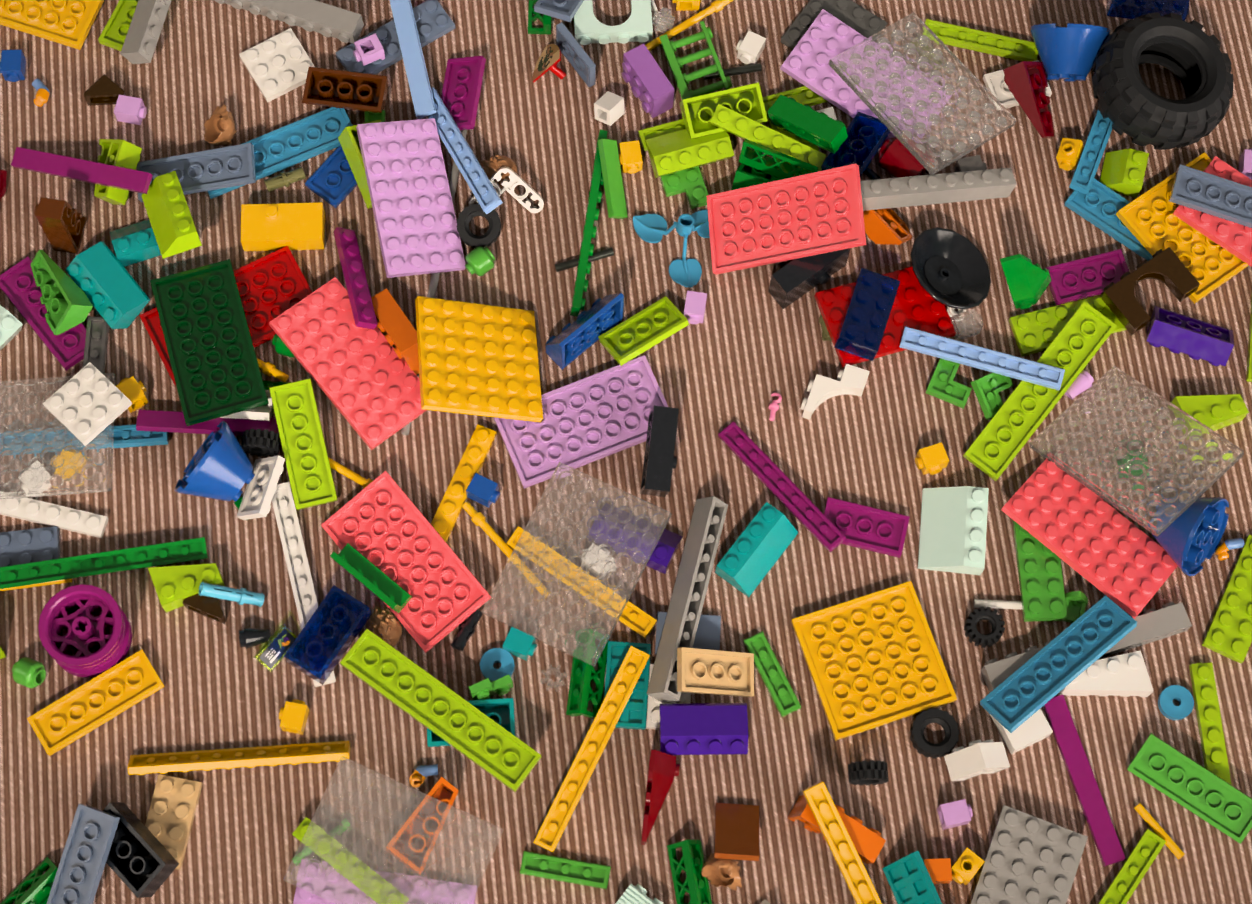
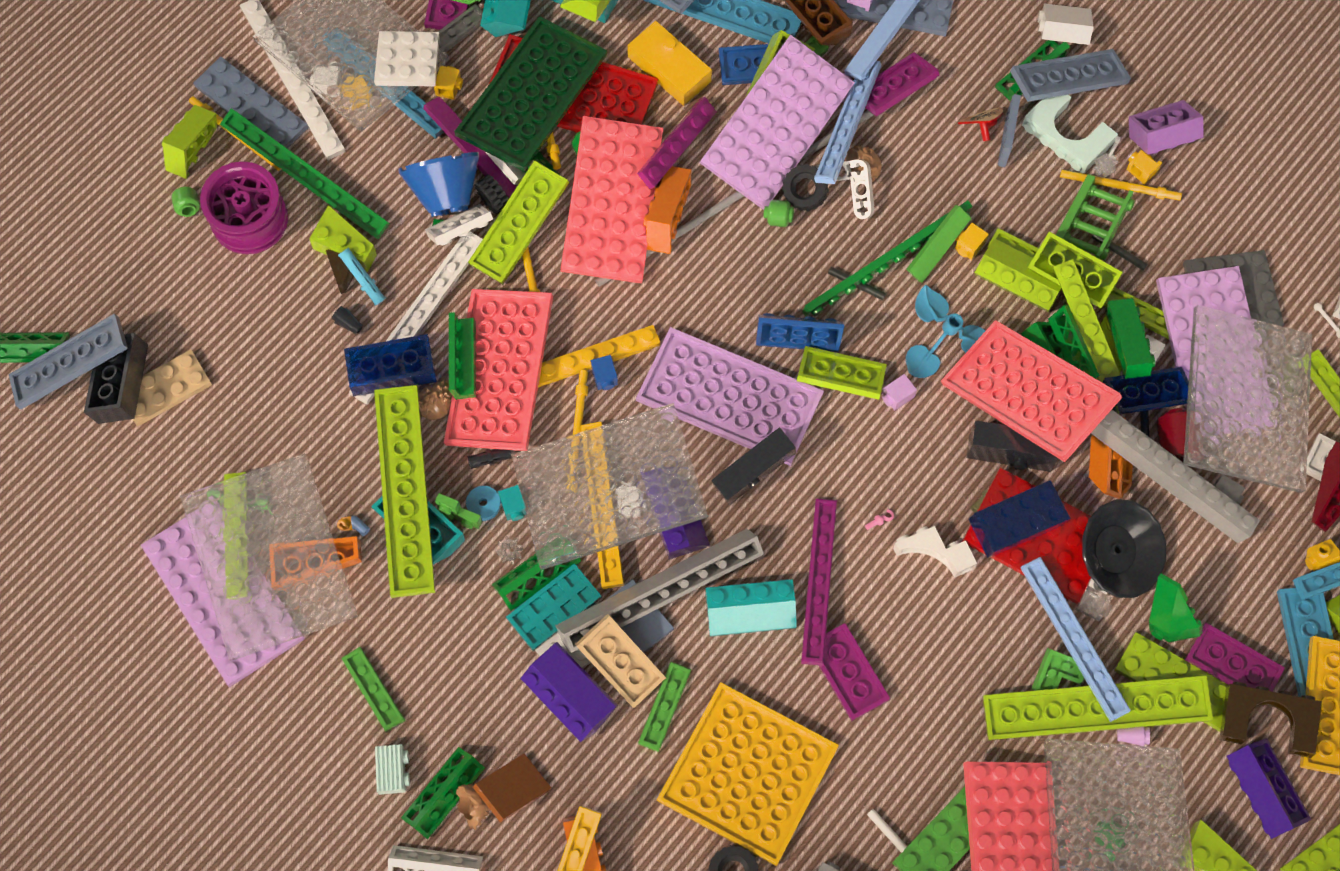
camera: 50 degrees right, 0 degrees up
yellow plate [27,649,165,756] -> none
yellow plate [127,741,350,775] -> none
tile [254,625,299,672] -> none
olive pin [264,167,306,192] -> none
yellow brick [279,699,310,735] -> none
yellow plate [415,296,543,422] -> none
yellow plate [533,646,650,853] -> none
white brick [594,91,625,126] -> none
medium lavender brick [621,43,674,118] -> none
dark red wedge [641,749,680,845] -> none
bright green plate [660,166,709,209] -> none
white brick [736,31,766,65] -> none
black tyre [848,760,888,785] -> none
yellow brick [915,442,949,475] -> none
light aqua slope [917,486,989,575] -> none
bright green plate [926,358,972,409] -> none
black tyre [964,606,1005,648] -> none

